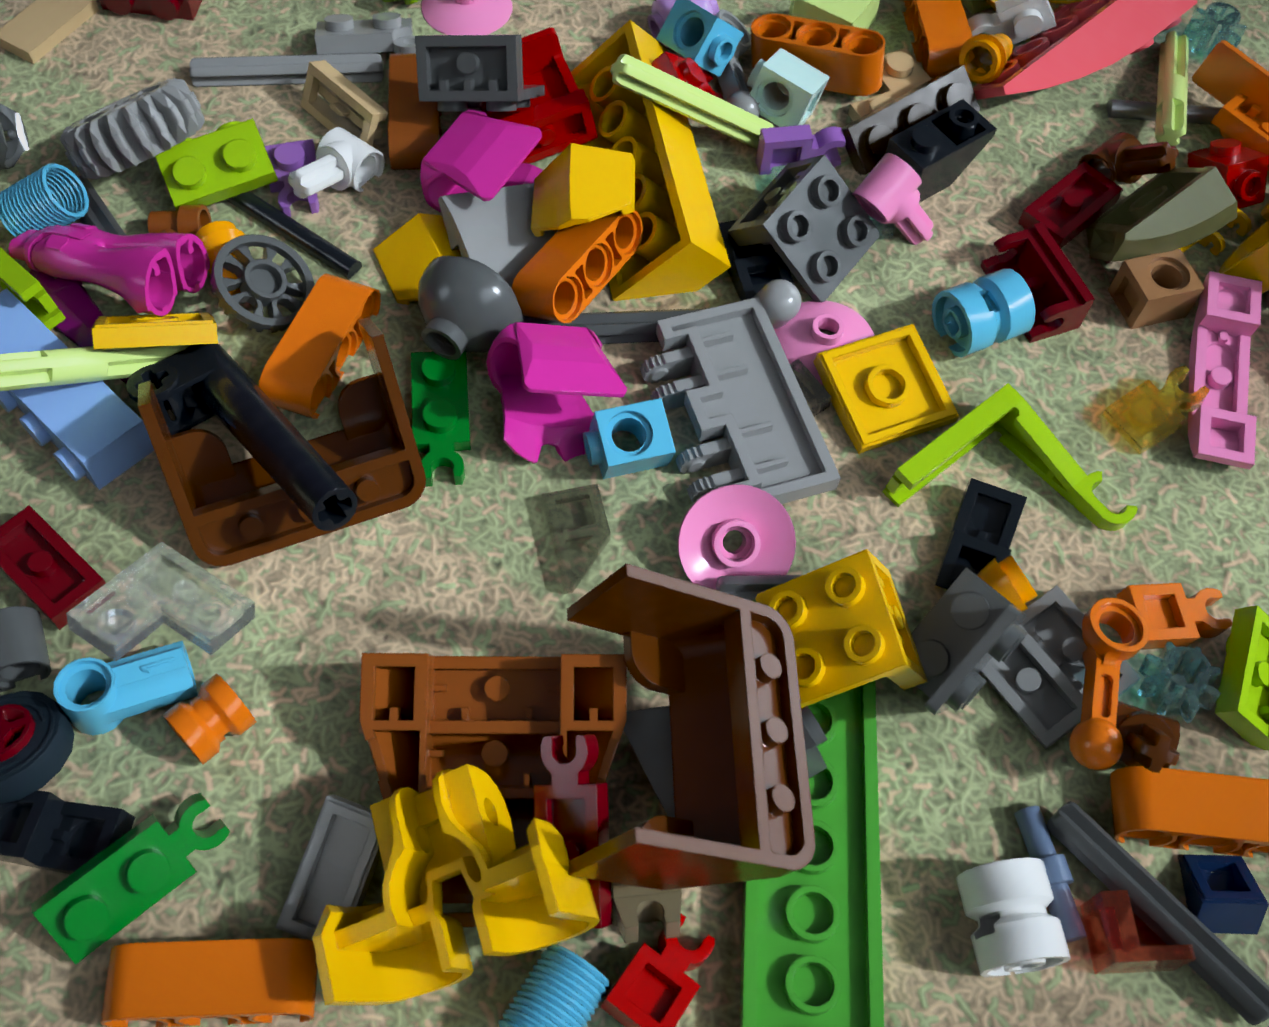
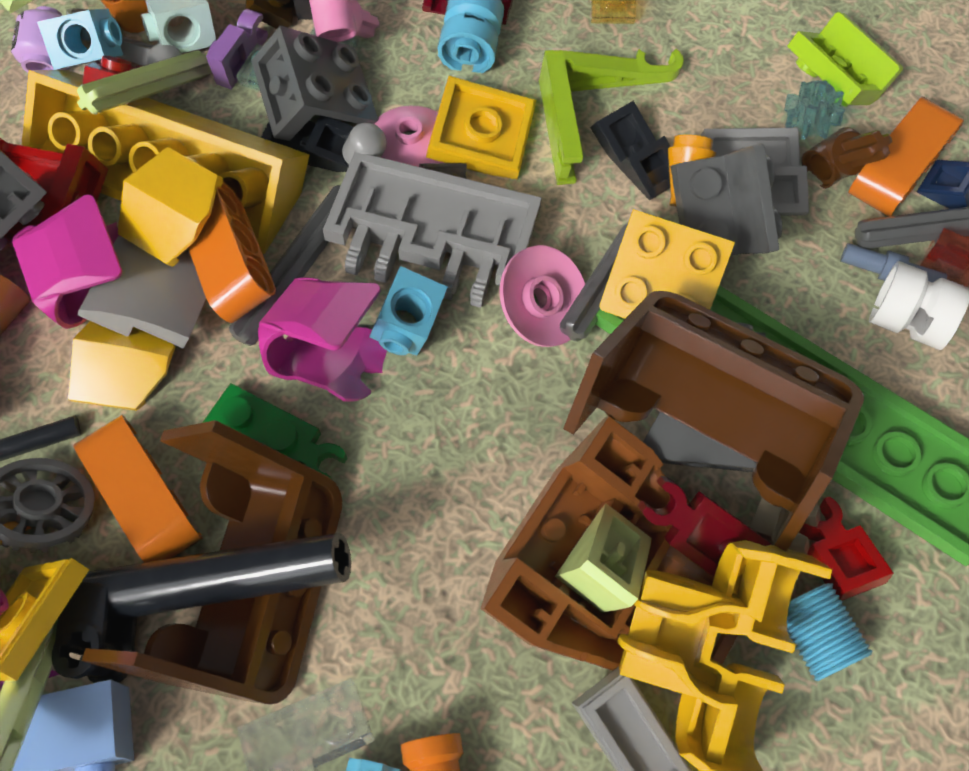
camera: 50 degrees left, 5 degrees up
dark grey piece [418,256,523,360] -> none
clear smoke tile [541,484,611,594] -> none
orange piece [1069,597,1149,770] -> none
orange plate [1116,583,1232,649] -> none
none -> yellowish green slope [555,503,652,613]

